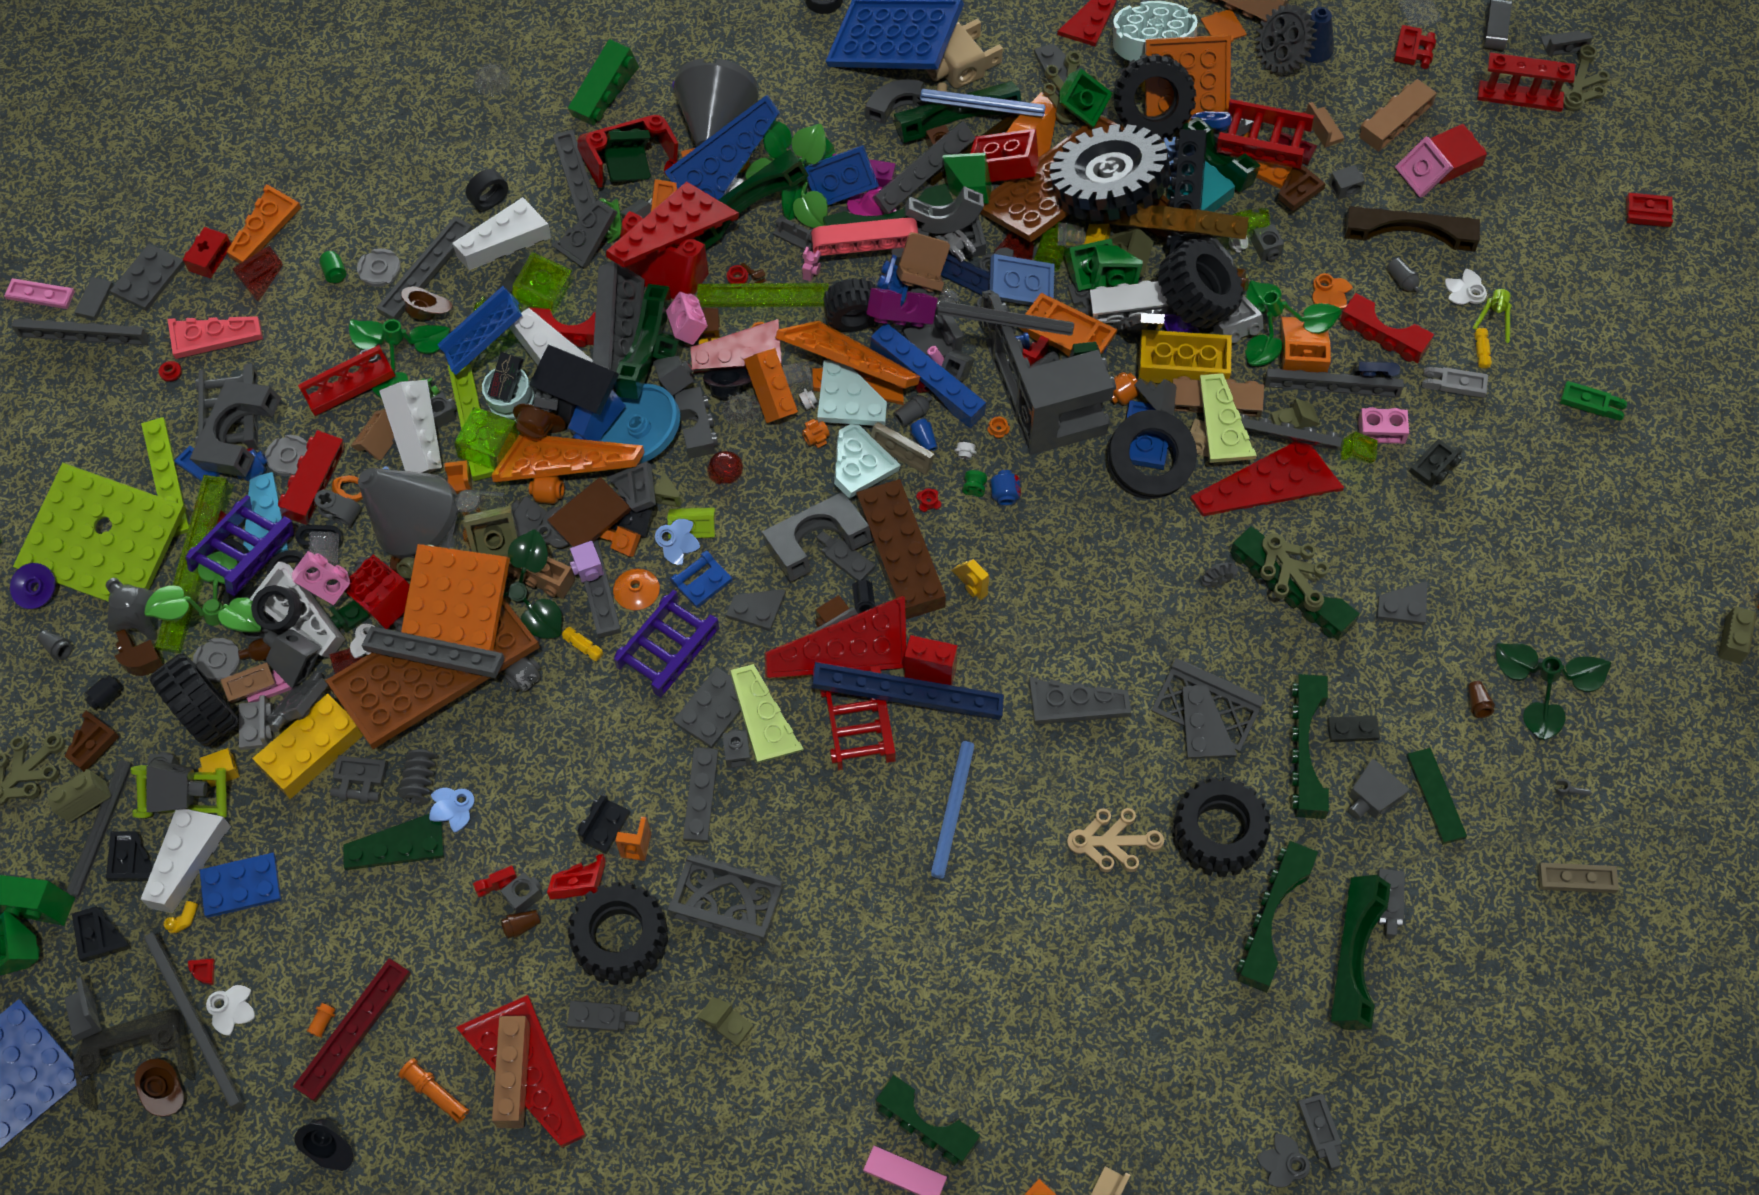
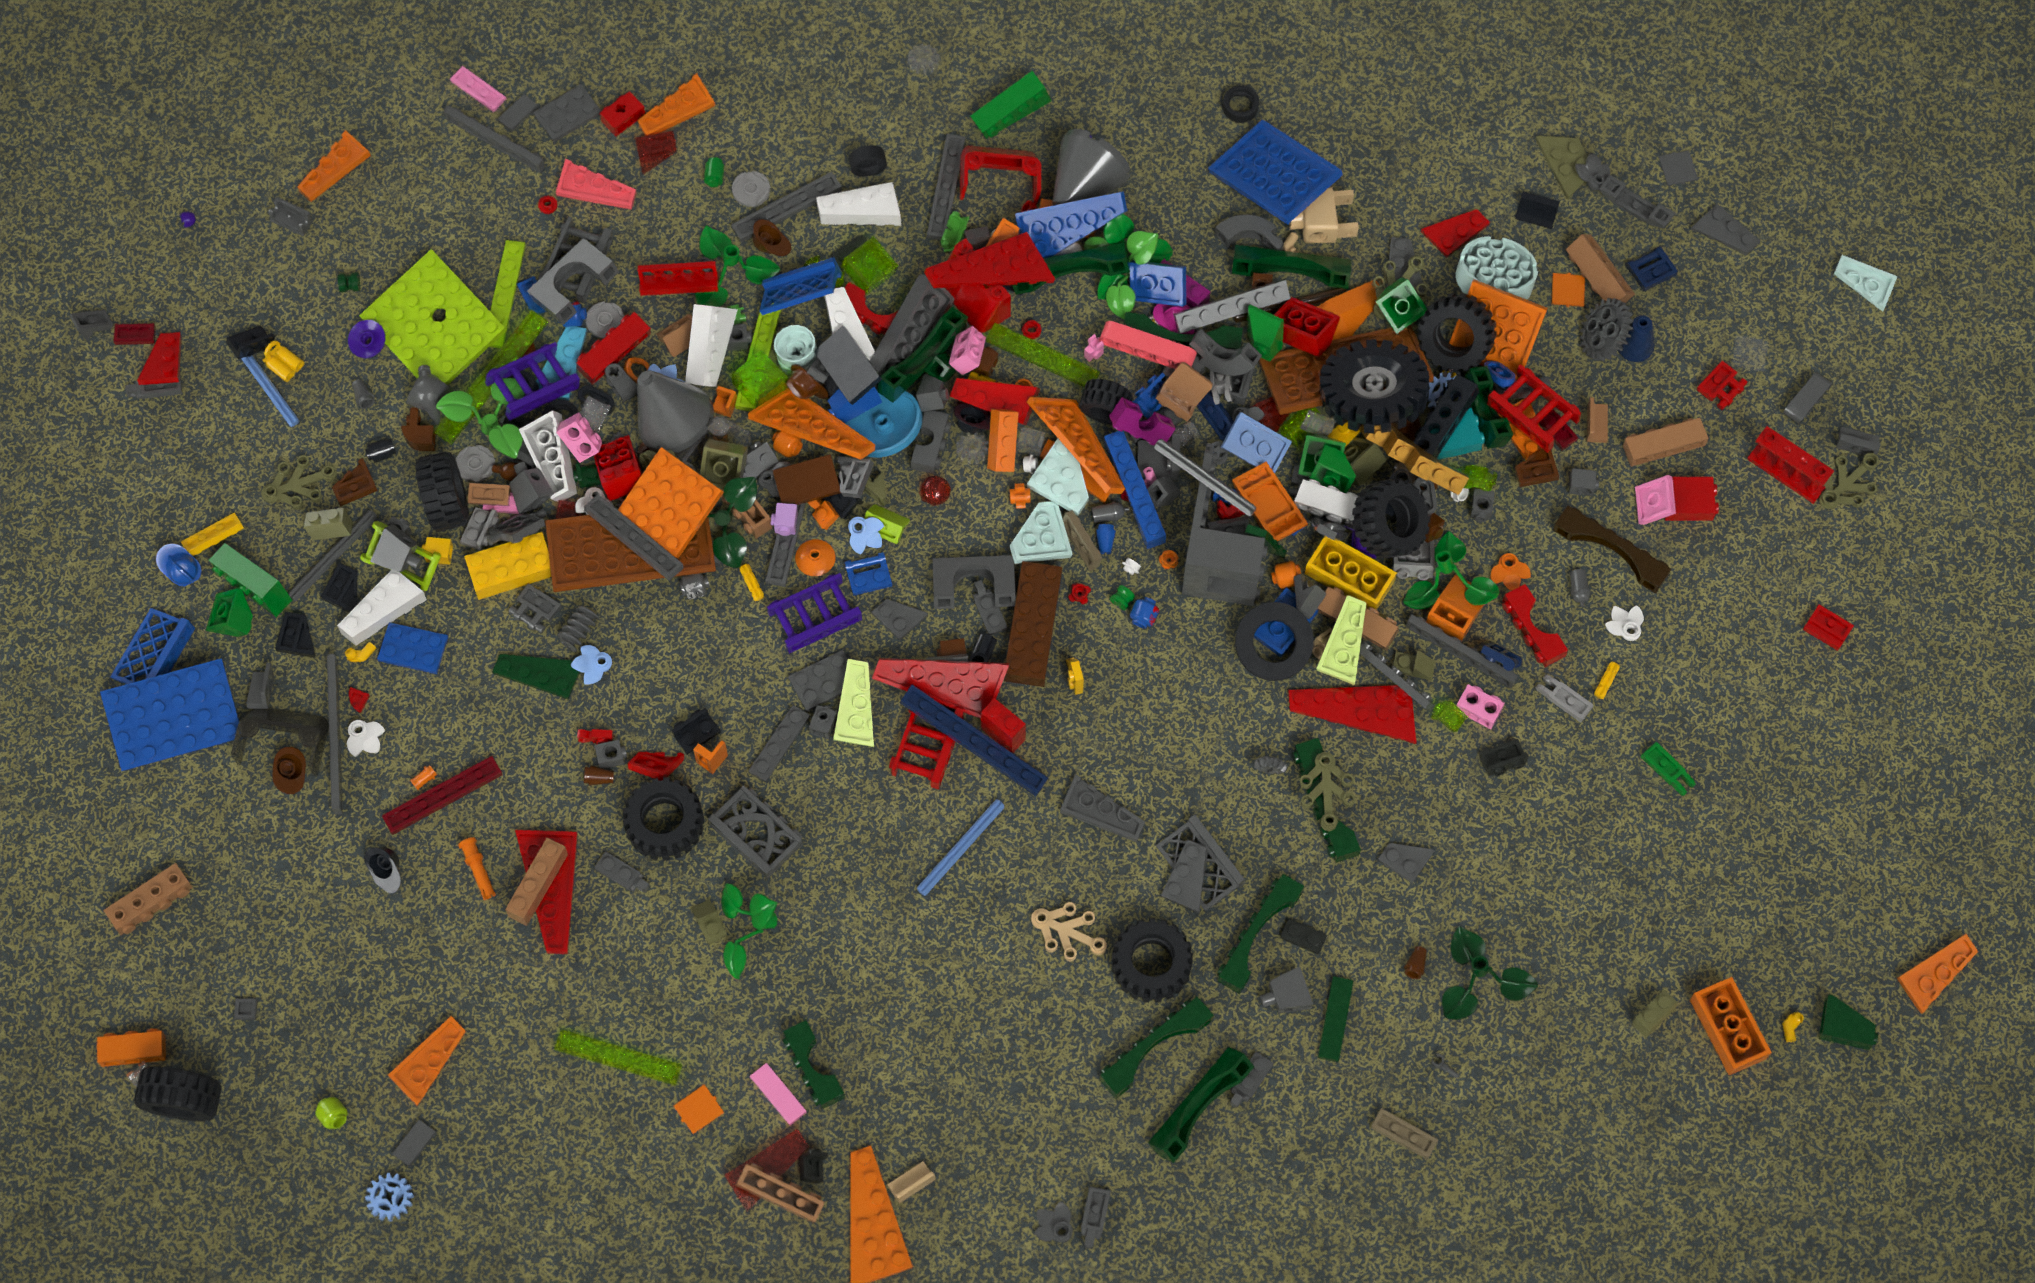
camera: 25 degrees right, 5 degrees up
black tyre [251,585,301,632] -> none
black tile [487,352,524,402] -> none
dark grey wing [552,200,618,268] -> none
dark green bracket [603,128,651,182] -> none
reddish brown hand [741,263,766,284] -> none
dark grey hinge [773,216,813,251] -> none
medium blue axle [920,89,1045,117] -> none
lime plant [1473,289,1512,343] -> none
none -> green plant [721,883,778,979]

